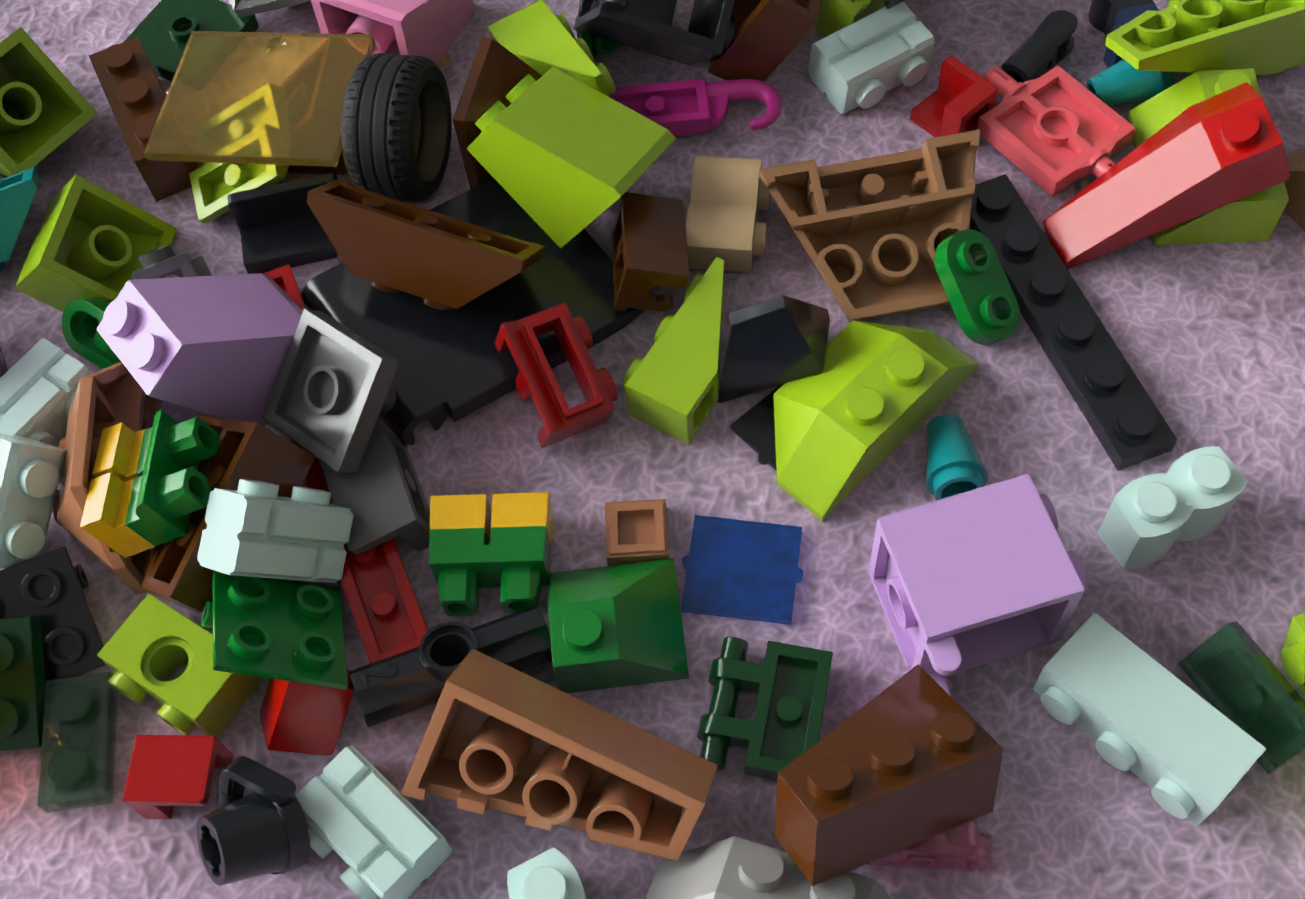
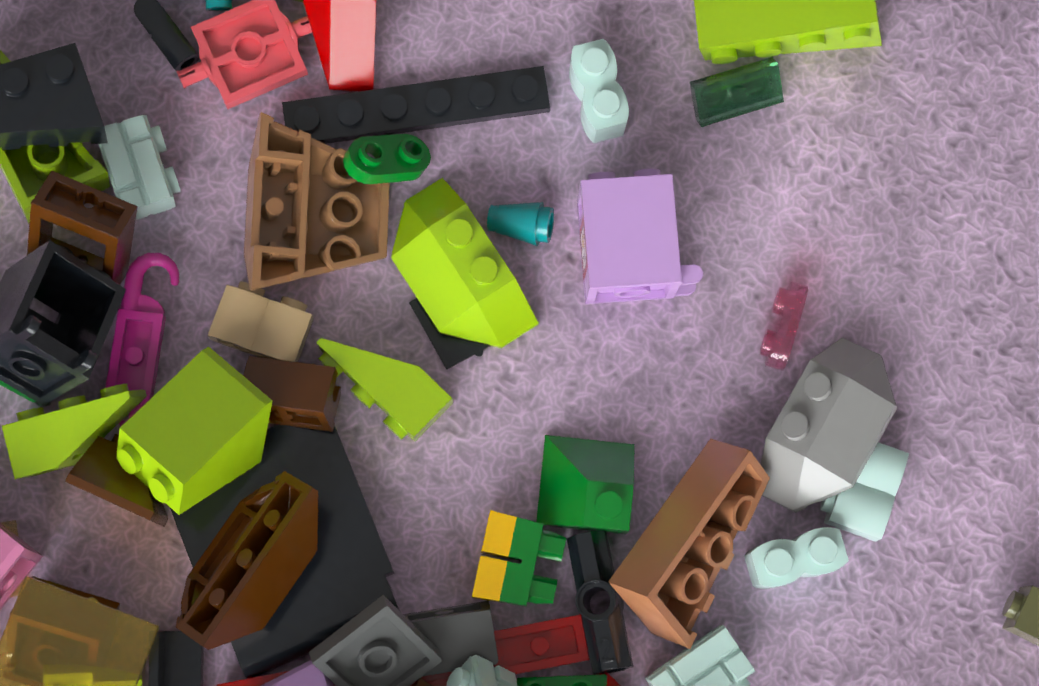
camera: 90 degrees left, 20 degrees up
black tyre [341,53,452,203] -> none
red window [494,303,617,448] -> none
nougat tile [605,499,670,566] -> none
clear blue piece [681,515,803,625] -> none
dark green plate [697,637,833,780] -> none
black slope [717,295,830,403] -> none
reddish brown wedge [774,664,1003,886] -> none
red panel [910,56,999,137] -> none
light aqua brick [1033,612,1267,826] -> none

